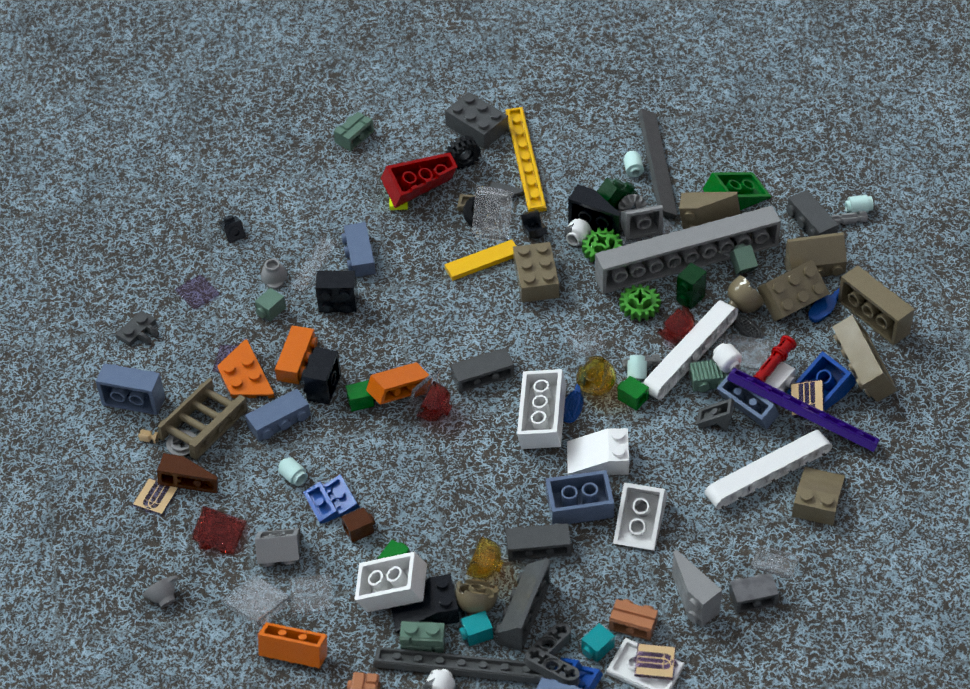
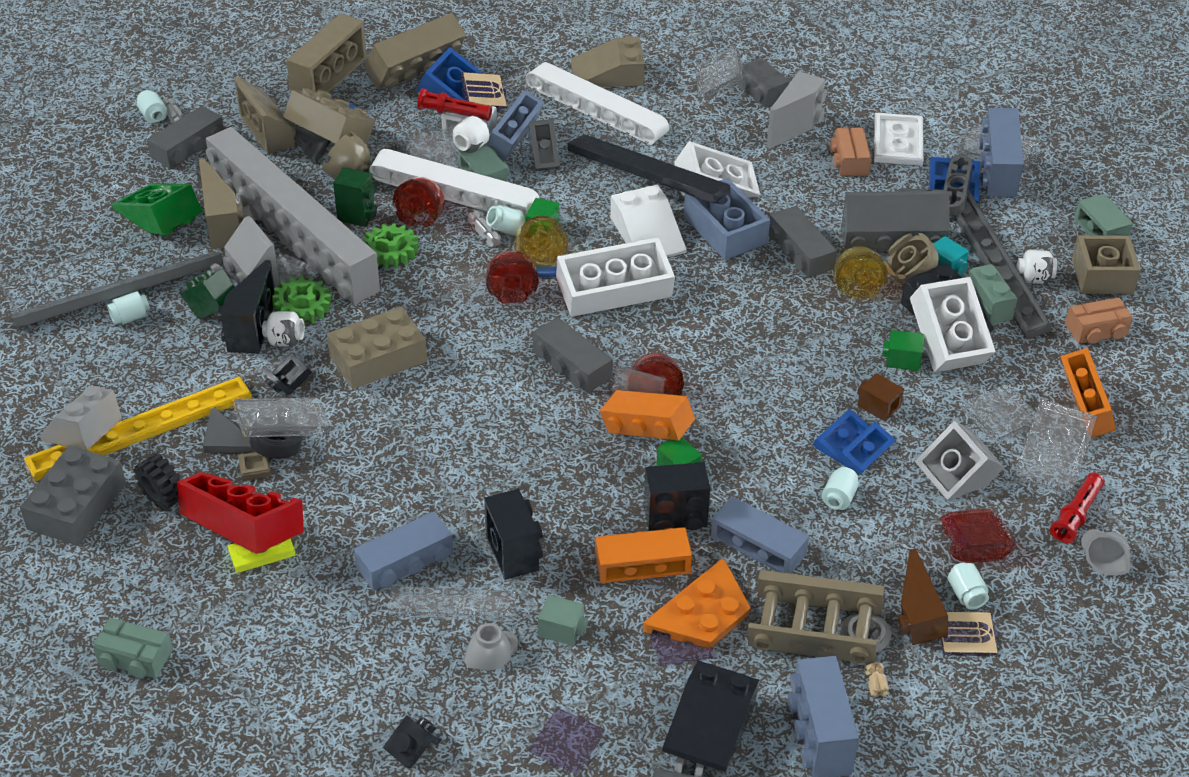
camera: 115 degrees left, 5 degrees down
yellow tile [444,239,516,281] -> none
teal brick [581,623,615,662] -> none
piece [634,643,677,680] -> none
dark purple tile [727,368,879,452] -> none
sand green brick [729,244,758,275] -> none
none -> light grey slope [40,386,122,450]
none -> clear red cylinder [485,250,539,303]
none -> black tile [567,134,731,203]
none -> black slope [662,660,760,772]
none -> light aqua brick [947,563,989,610]
none -> red pin [1050,472,1105,544]

